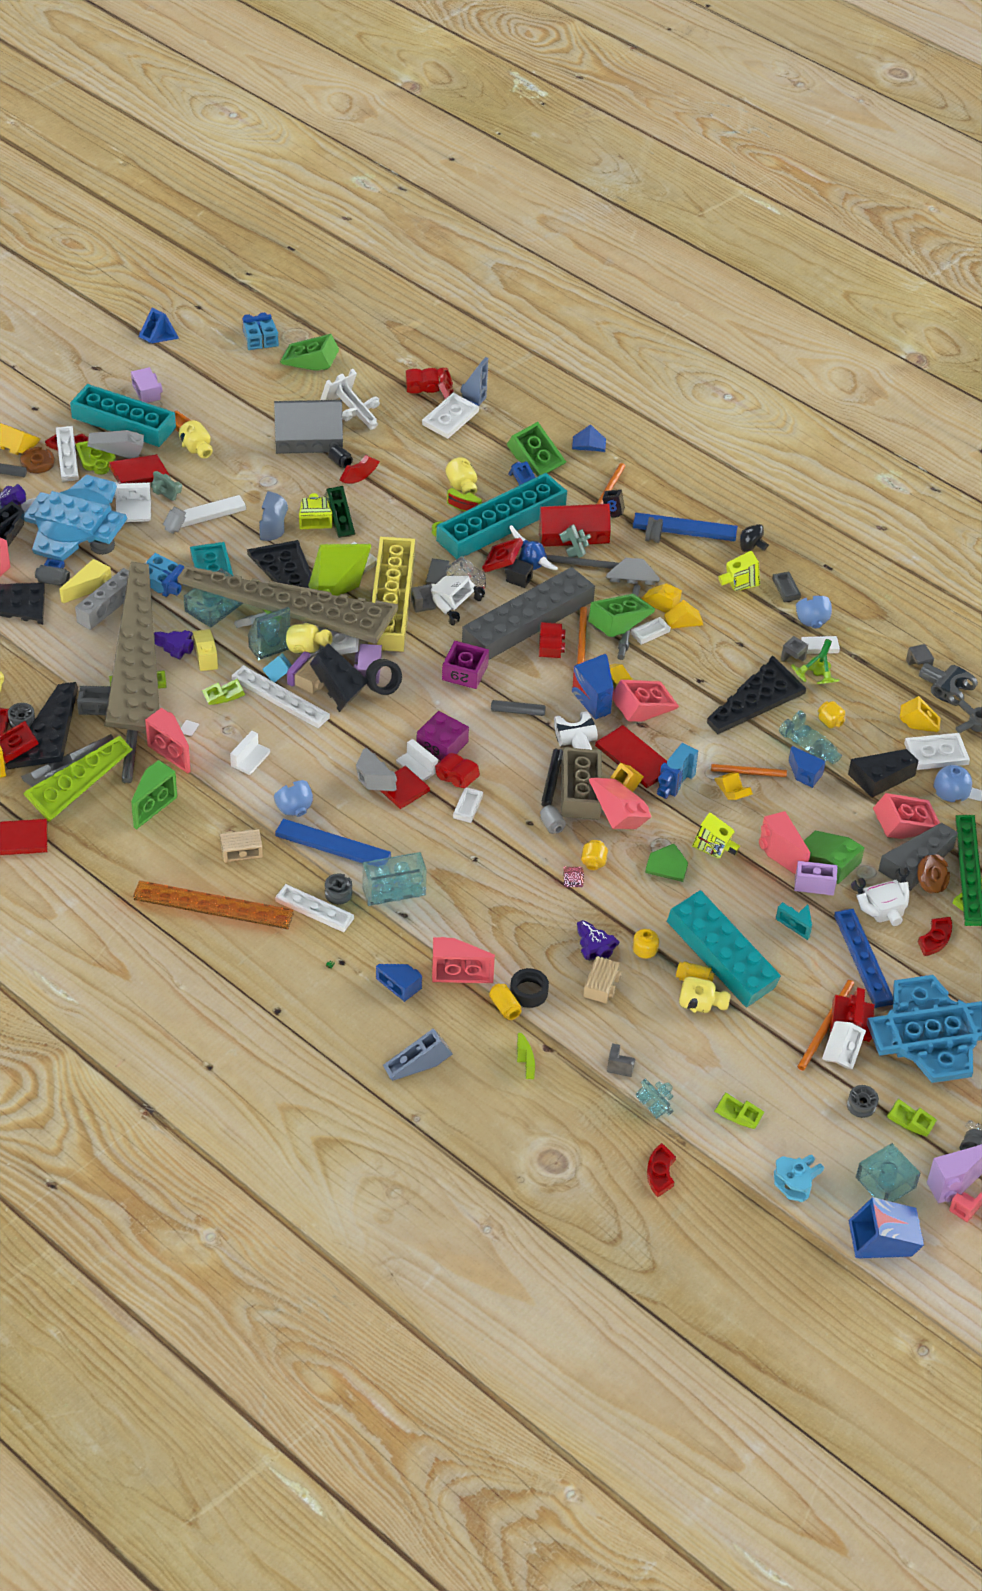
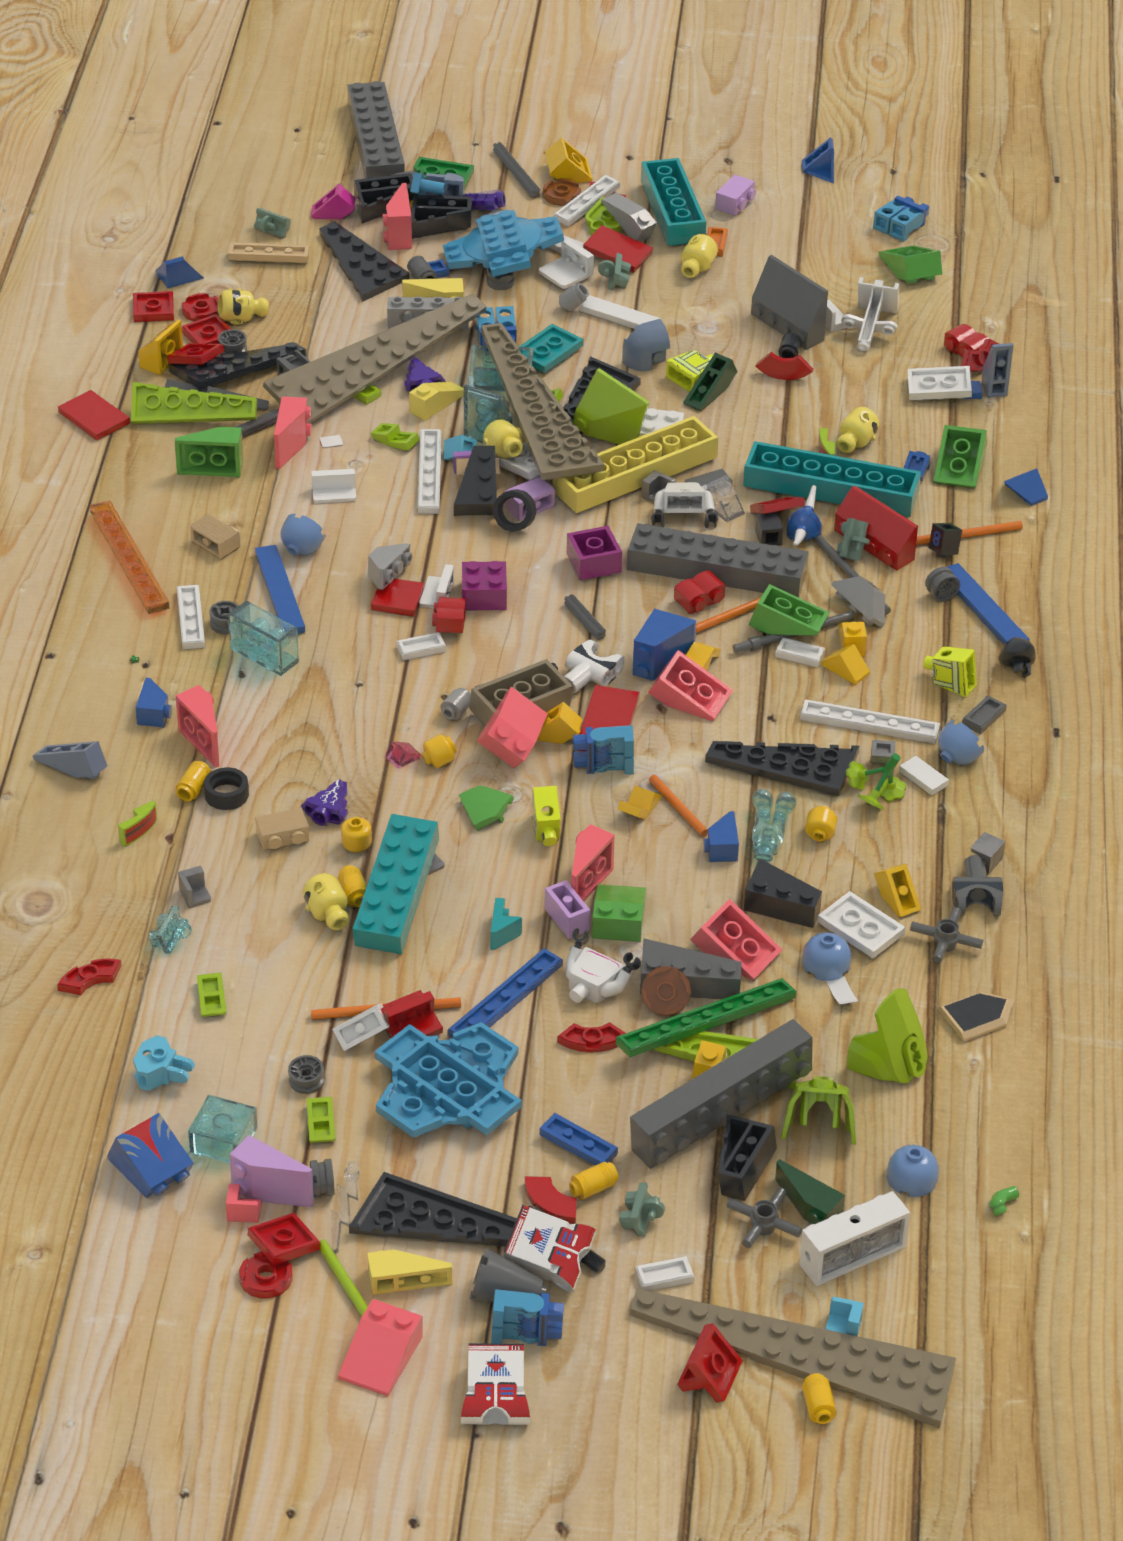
camera: 55 degrees right, 5 degrees down
none -> white tile [800,700,940,744]

